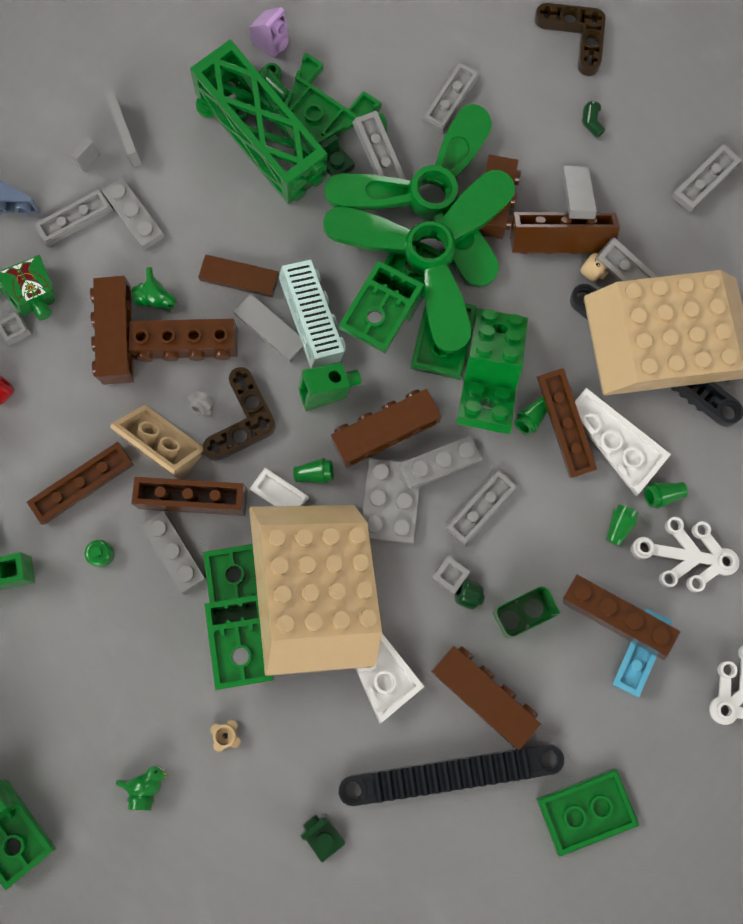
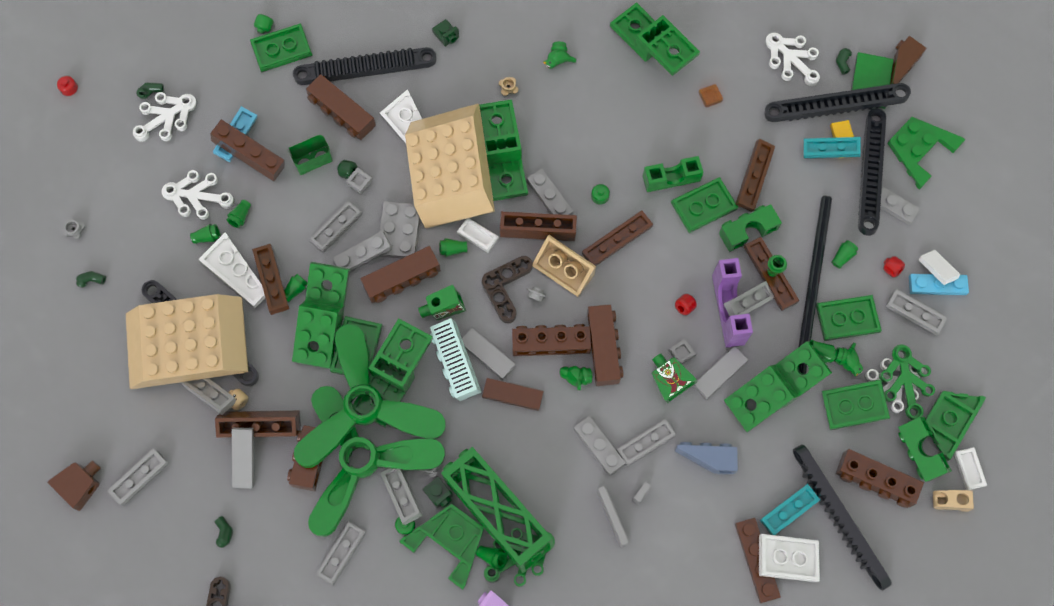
camera: 175 degrees right, 5 degrees down
none -> green piece [254,14,274,34]

